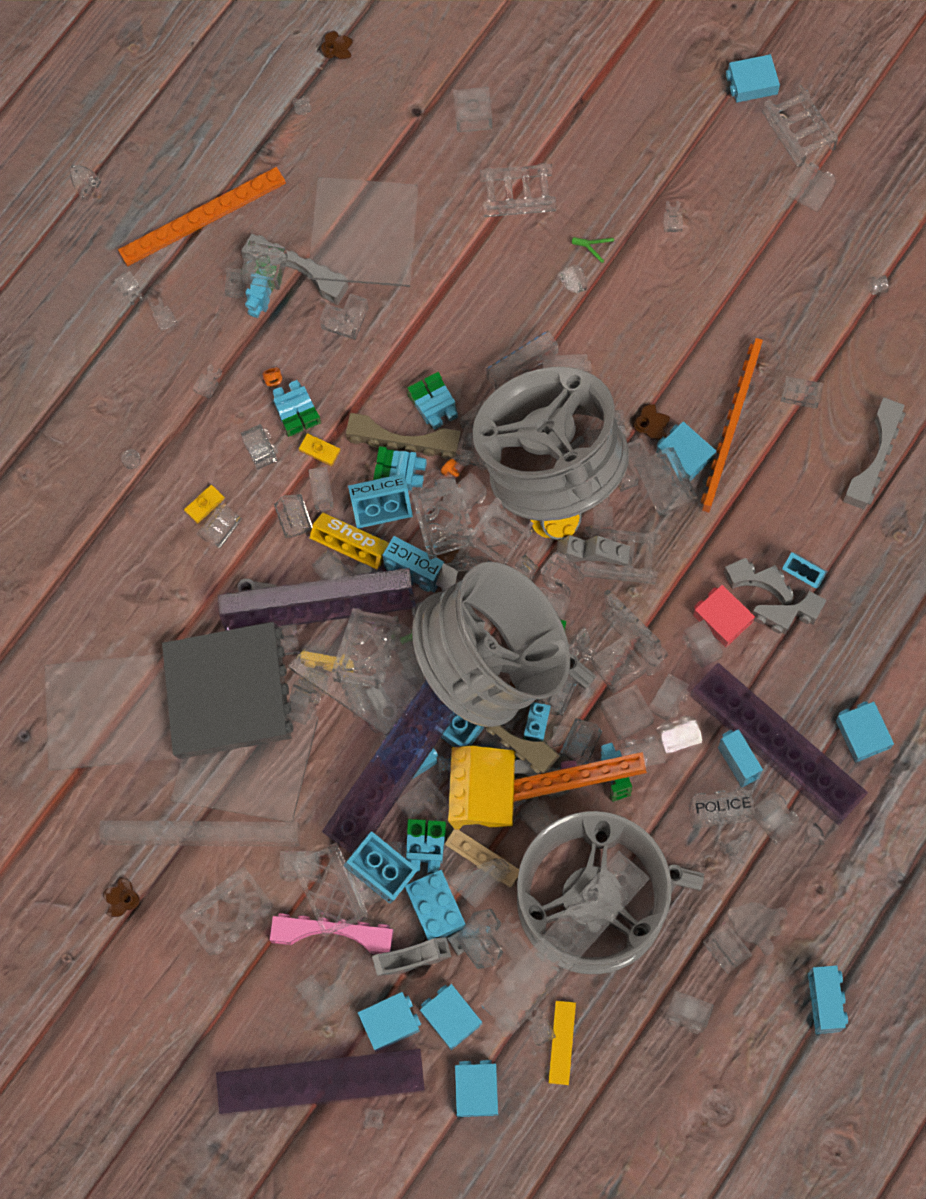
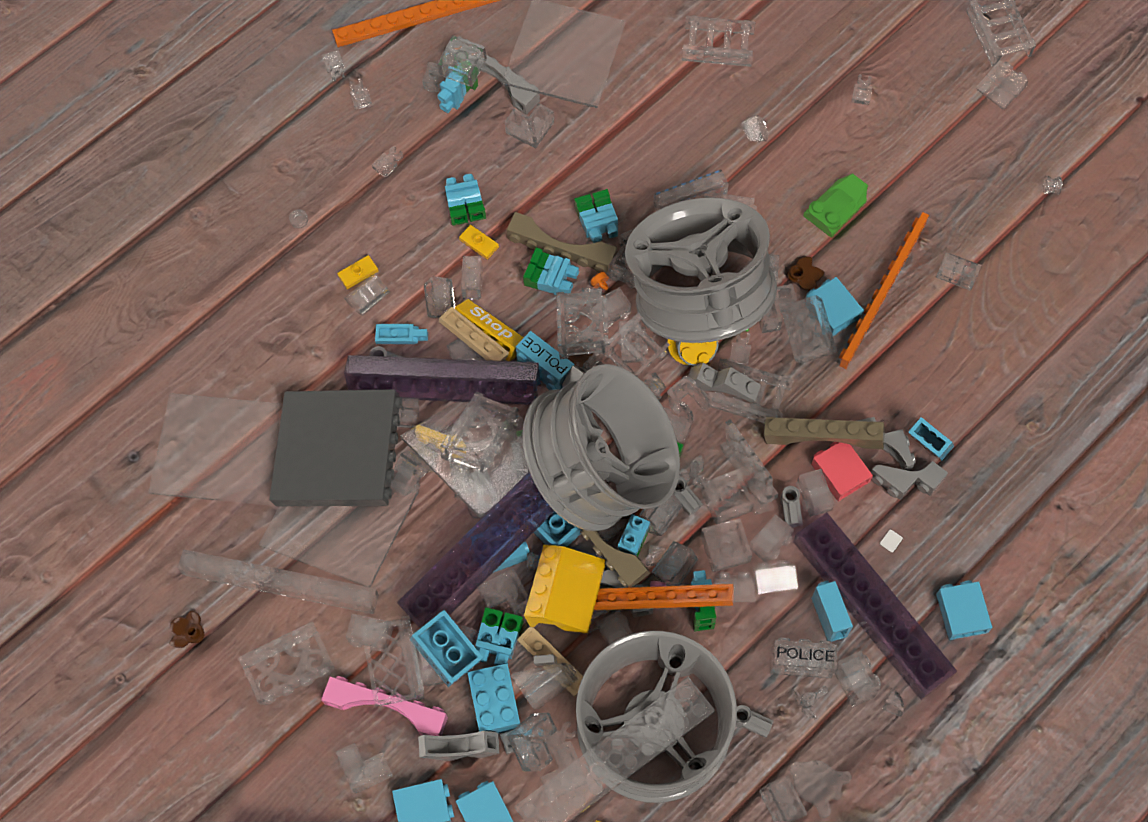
camera: 10 degrees right, 5 degrees down
clear brick [240,424,279,470] -> none
orange tile [262,367,282,387] -> none
medium azure brick [348,474,413,528] -> none
bright green plant [572,237,614,263] -> none
light grey arch [843,397,906,510] -> none
none -> medium azure hinge [375,324,428,344]
none -> tan plate [439,307,509,368]
none -> light grey tile [534,654,557,666]
none -> dark tan arch [764,417,885,449]
none -> light grey piece [780,486,803,528]
none -> bright green slope [803,174,868,238]
none -> white sticker [880,529,903,552]

